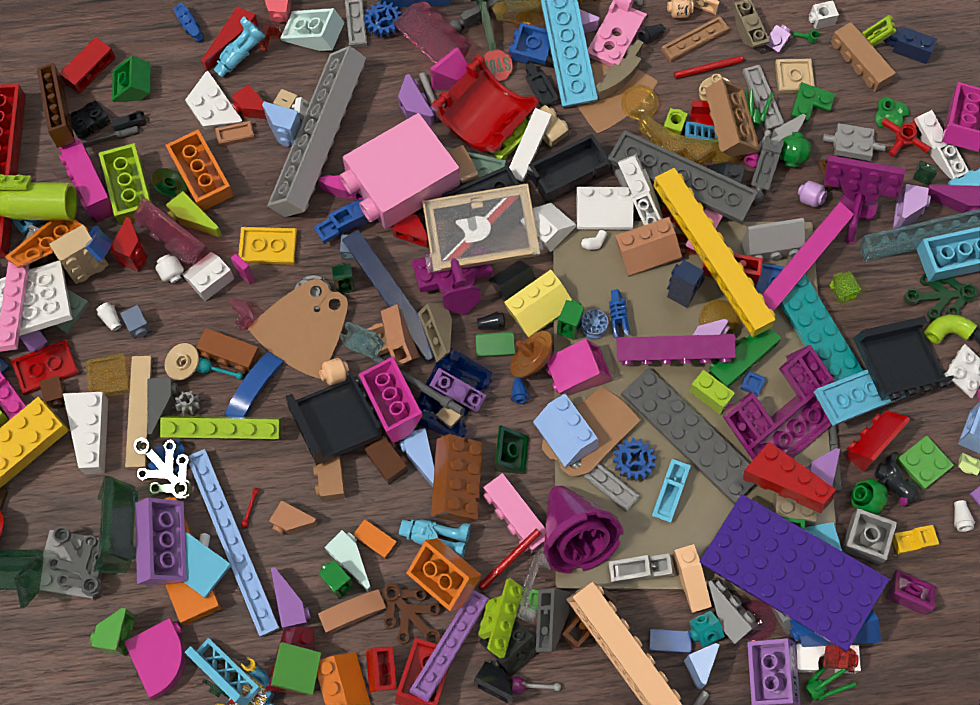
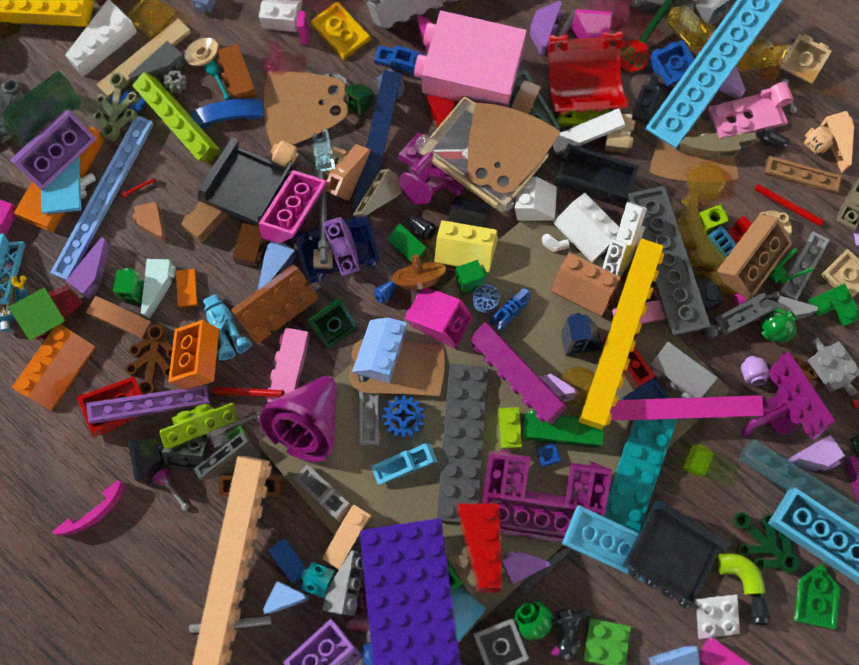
camera: 50 degrees right, 5 degrees up
red brick [366,646,397,693] -> none
red slope [845,410,910,472] -> none
none -> medium nougat piece [468,103,561,194]

